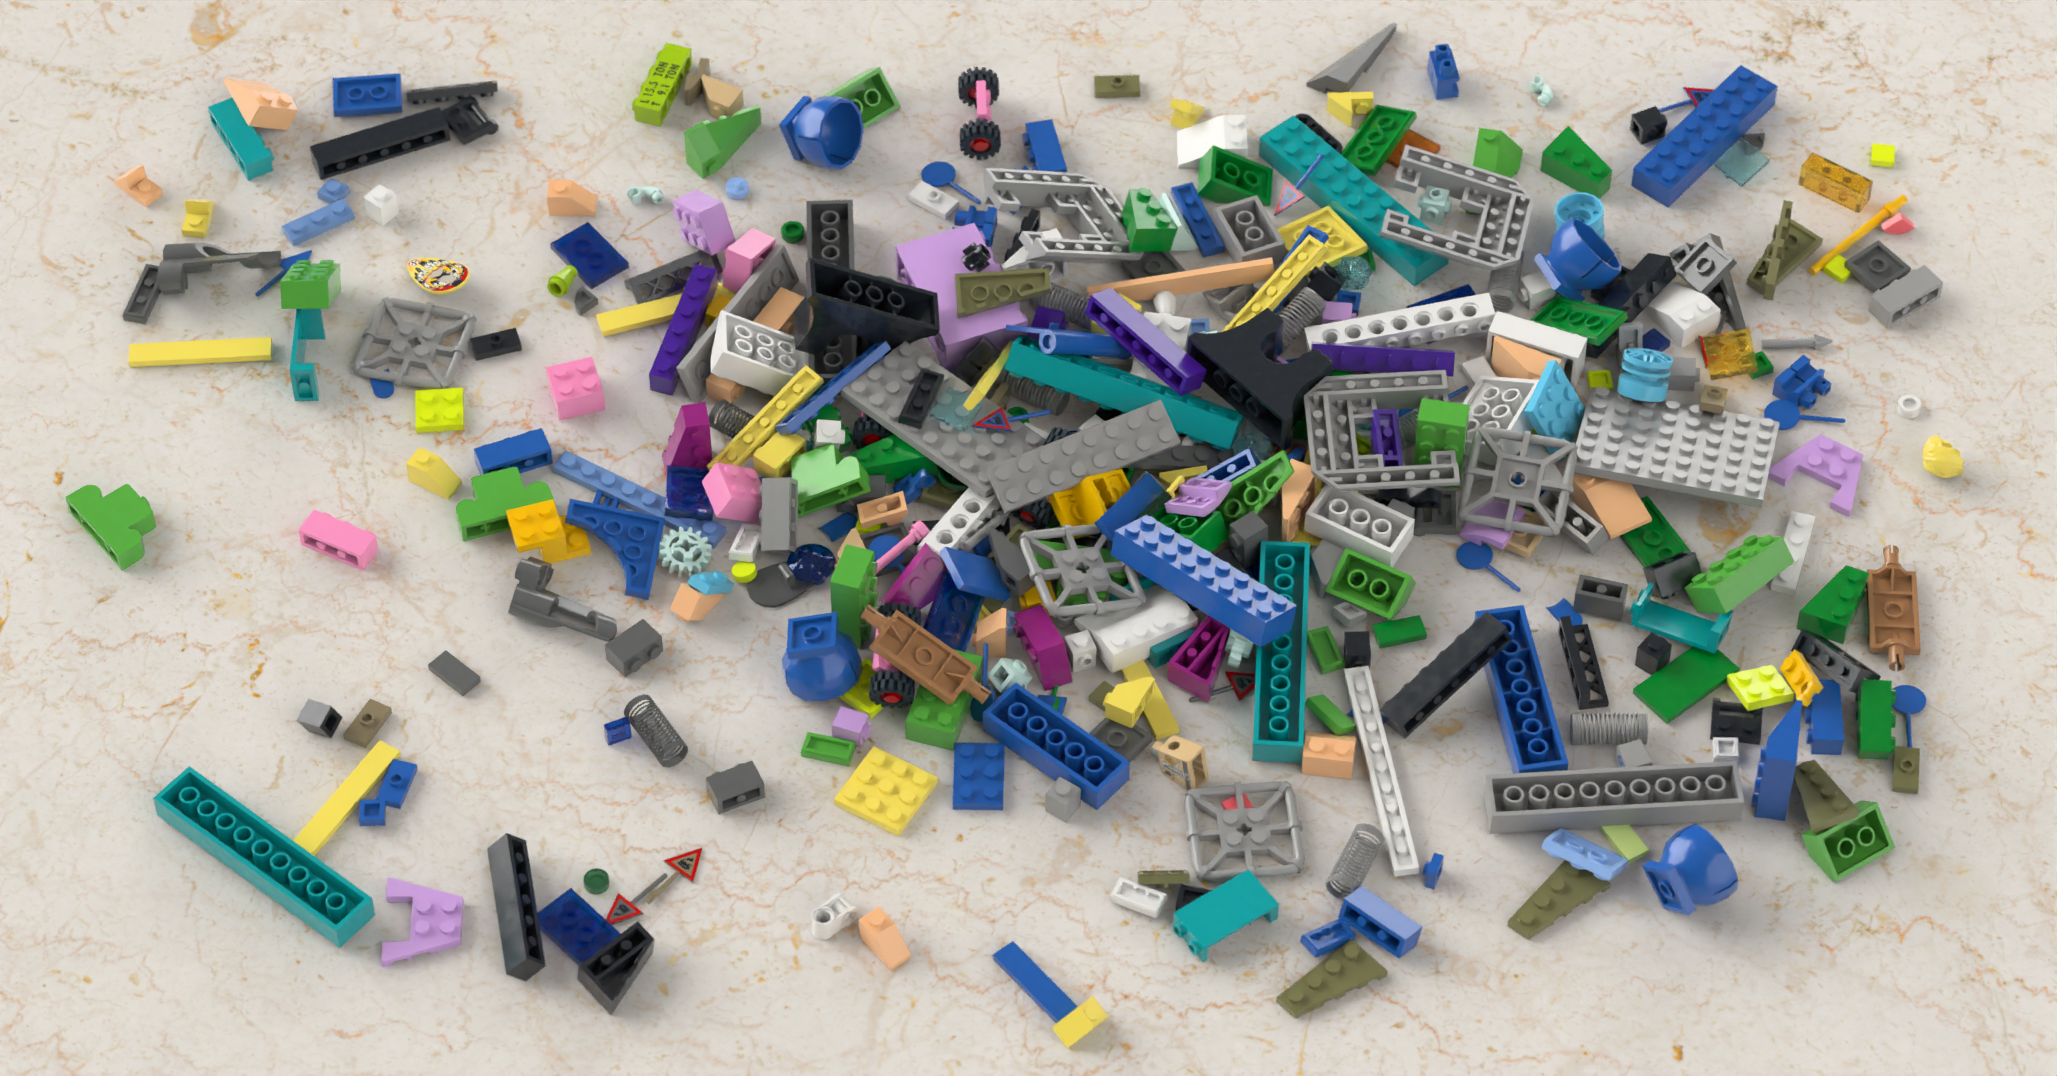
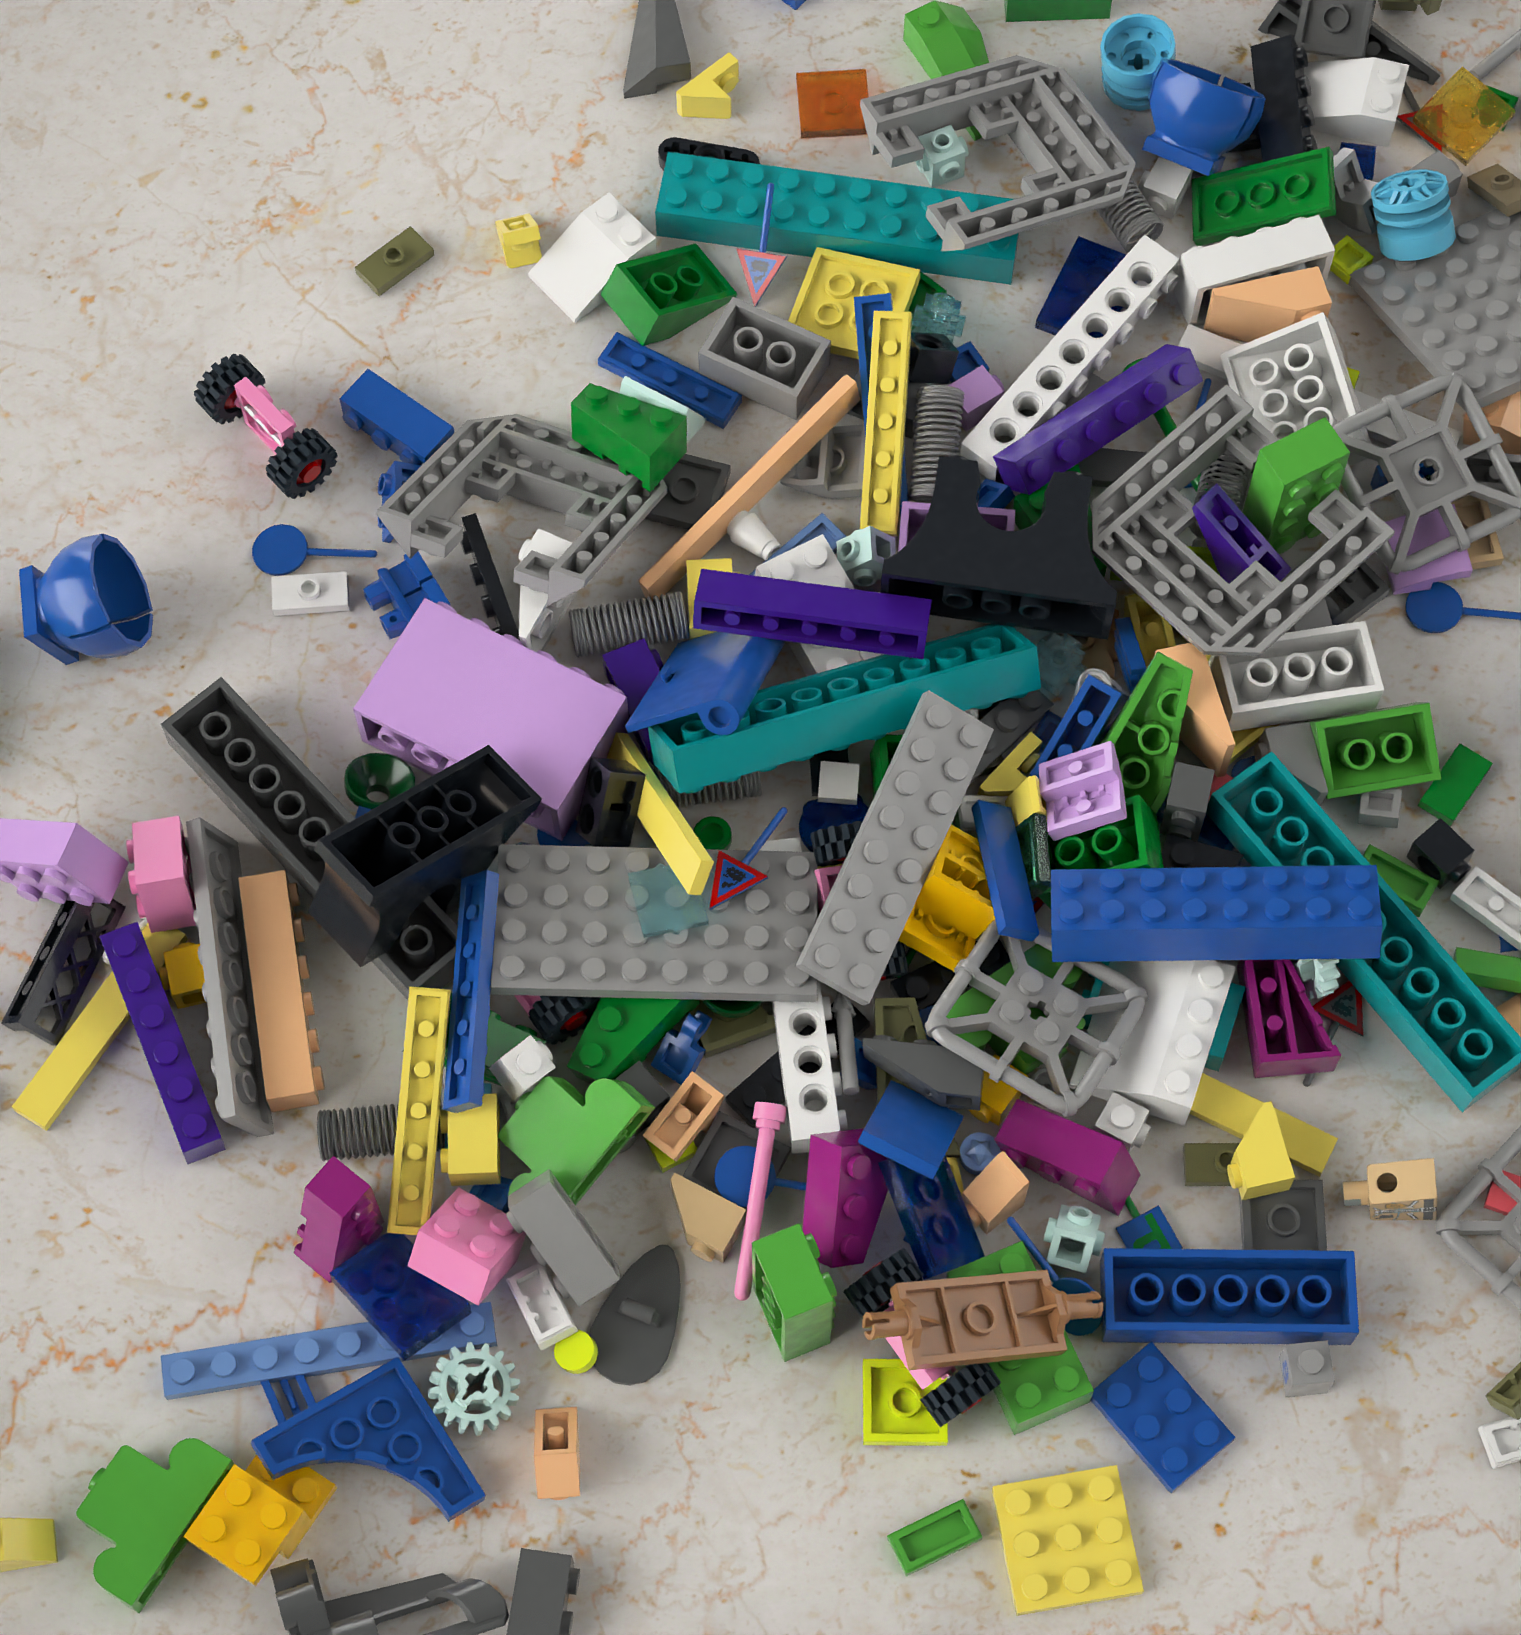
camera: 40 degrees left, 15 degrees up
blue brick [474,428,553,475] -> none
bright pink brick [546,357,606,420] -> none
medium azure plate [687,570,735,595] -> none
white slope [710,310,809,396] -> none
light blue tile [726,177,749,200] -> none
green tile [781,221,804,244] -> none
blue plate [782,612,863,702] -> none
clear blue dish [787,544,836,585] -> none
blue piece [819,513,858,542] -> none
bright green slope [822,67,901,128] -> none
lavender brick [832,706,872,748] -> none
black tile [898,368,944,429] -> none
olive wing [955,268,1051,319] -> none
black gear [962,242,991,272] -> none
green tile [1341,104,1417,176] -> none
medium azure plate [1524,360,1585,462] -> none

